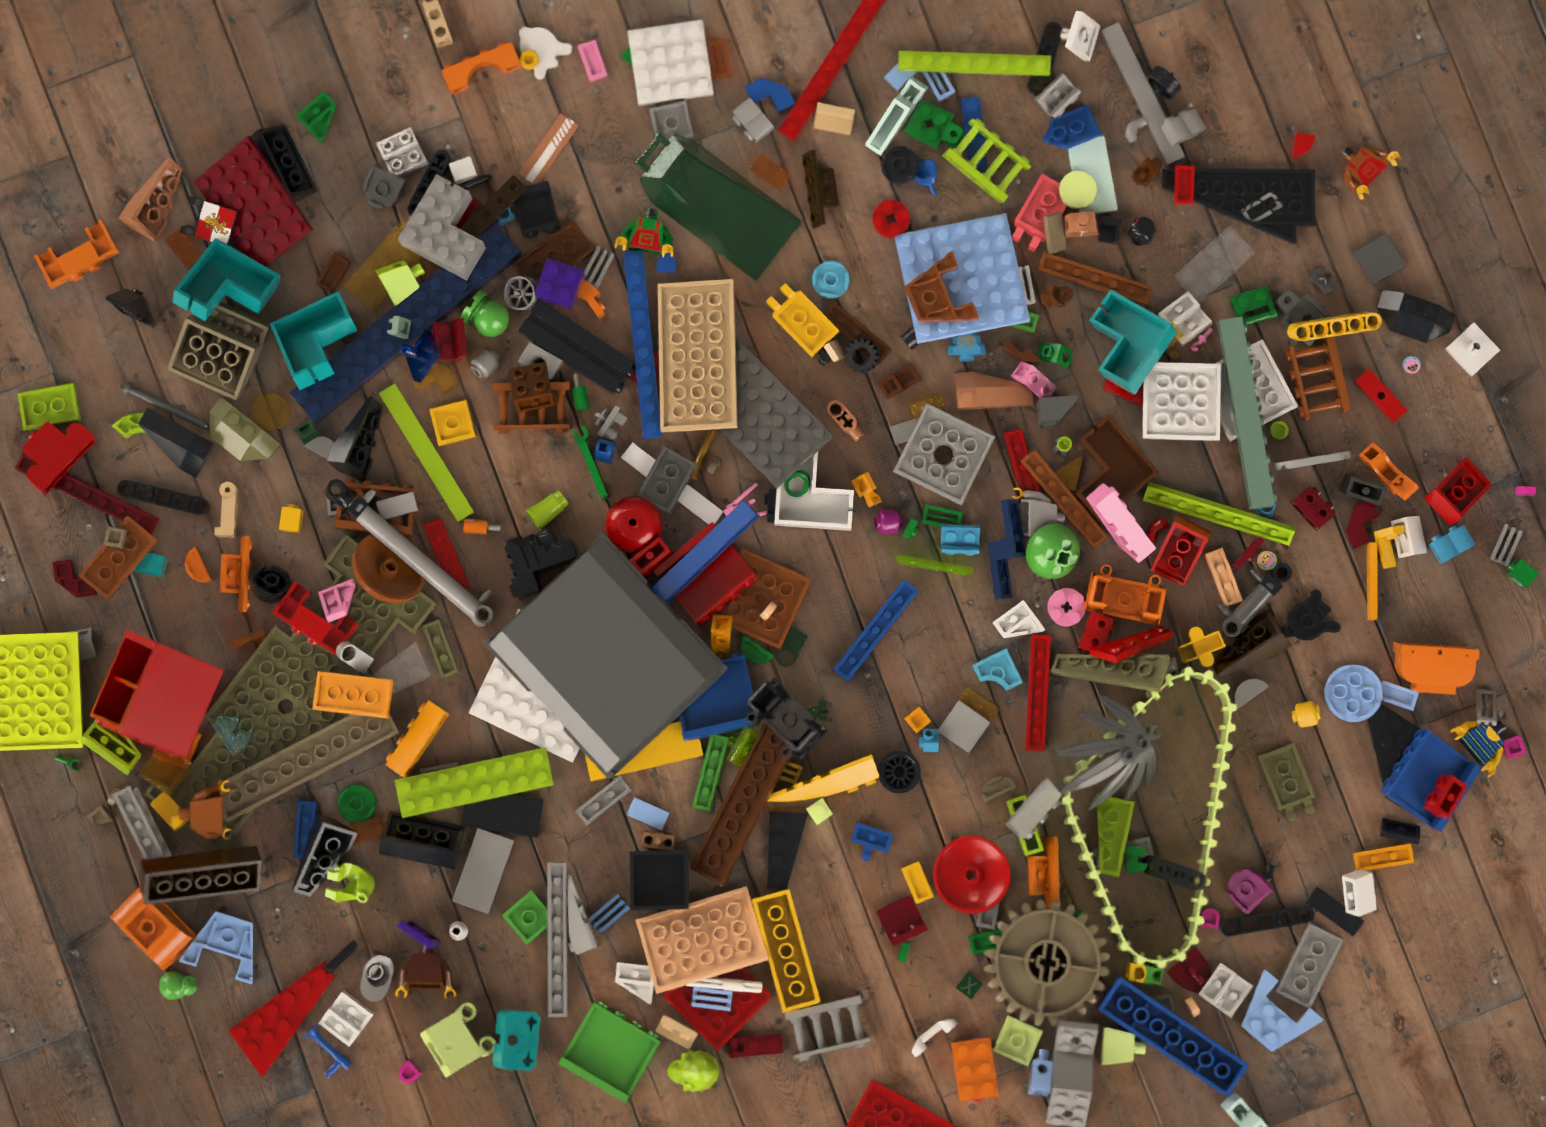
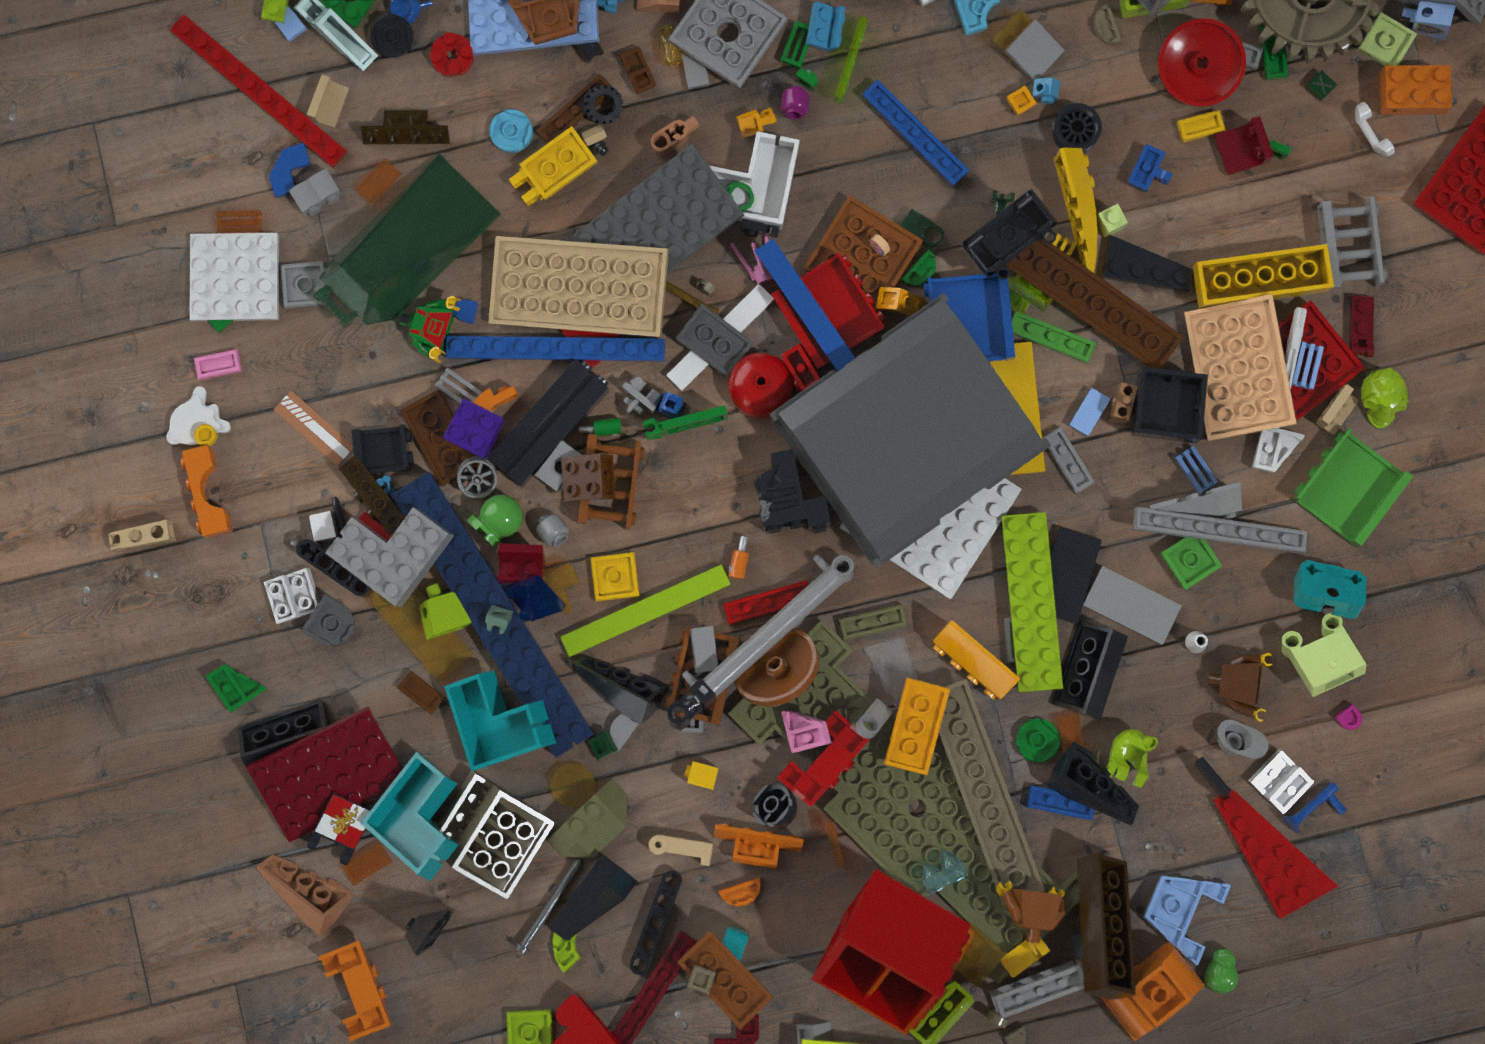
camera: 85 degrees left, 0 degrees up
dark purple tile [397,920,441,949] -> none
lime plant [525,490,569,531] -> none

